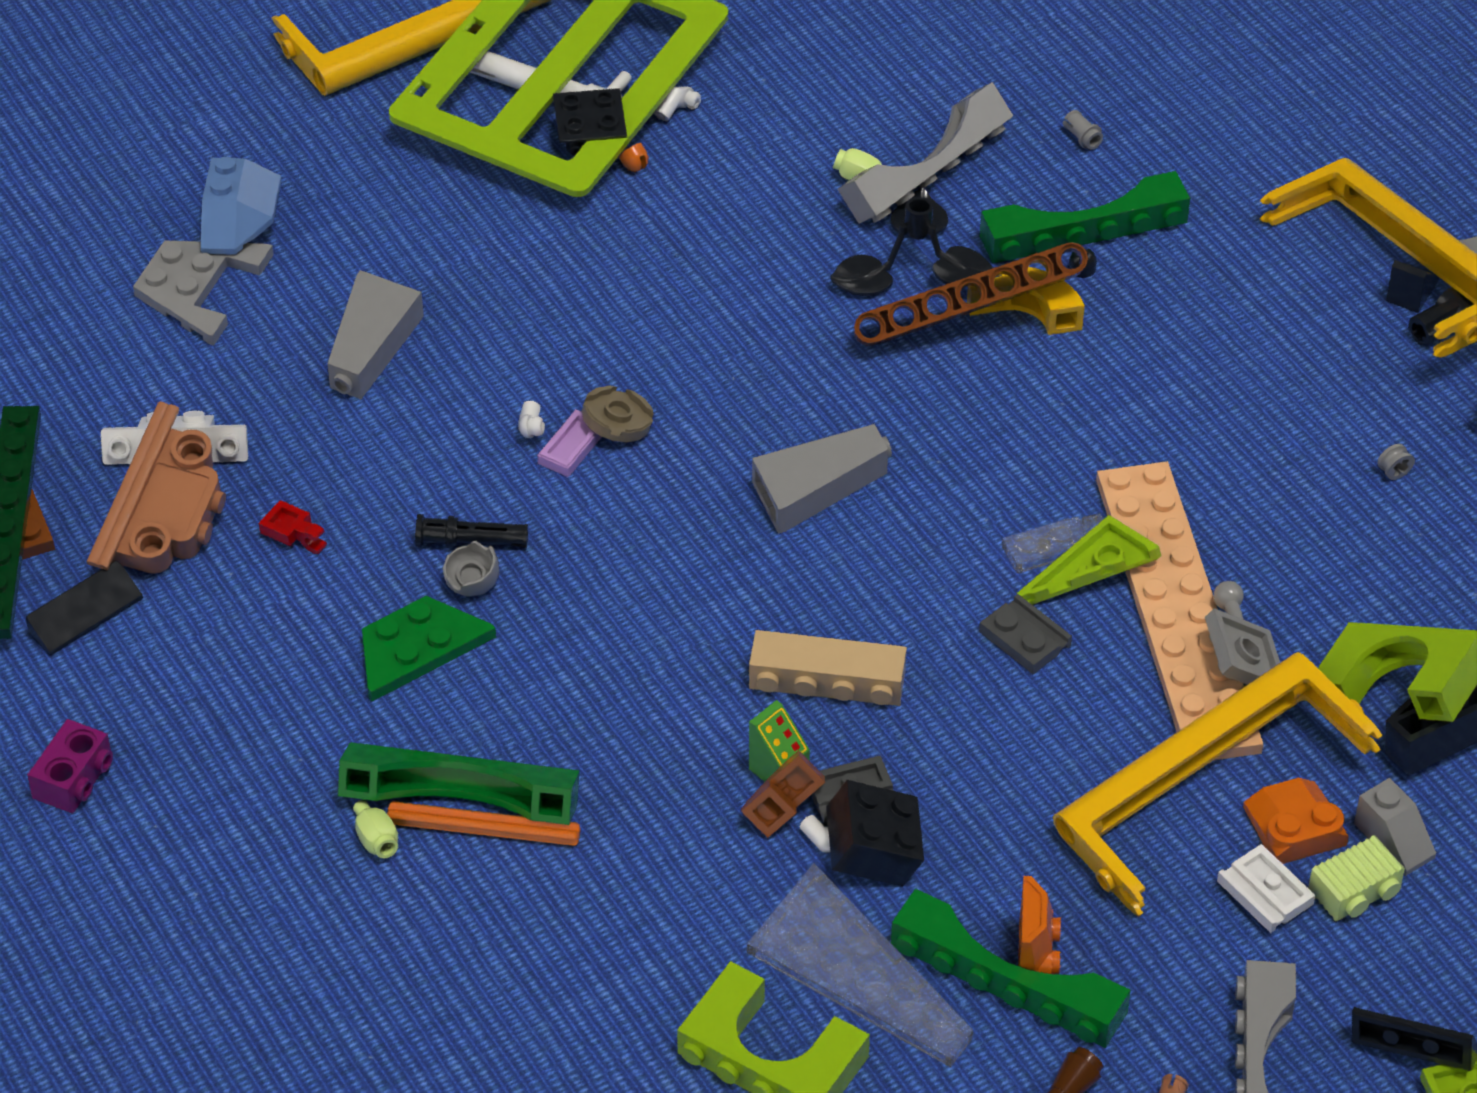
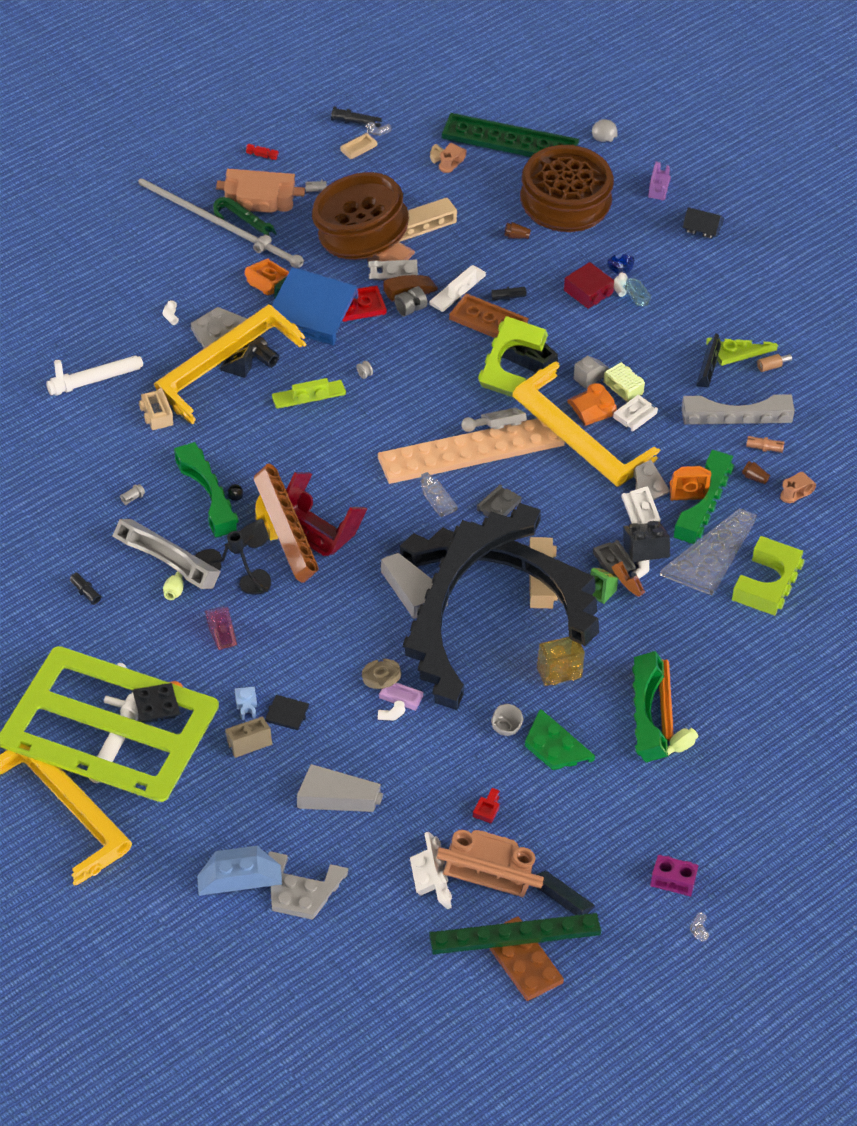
camera: 100 degrees left, 0 degrees up
black pin [415,514,528,548] -> none
lime wing [1017,515,1161,605] -> none
none -> white cylinder [46,355,143,396]
none -> black axle [70,572,102,605]
none -> tan window [139,388,173,430]
none -> clear pink slope [205,606,237,650]
none -> dark tan hinge [225,716,272,758]
none -> light blue plate [235,687,257,720]
none -> black piece [265,695,309,731]
none -> lime bracket [272,378,346,409]
none -> dark red windscreen [286,472,367,556]
none -> black arch [399,522,599,646]
none -> black arch [403,503,541,710]
none -> clear yellow brick [537,637,585,686]
none -> white plate [622,486,661,524]
none -> light grey wing [634,460,670,501]

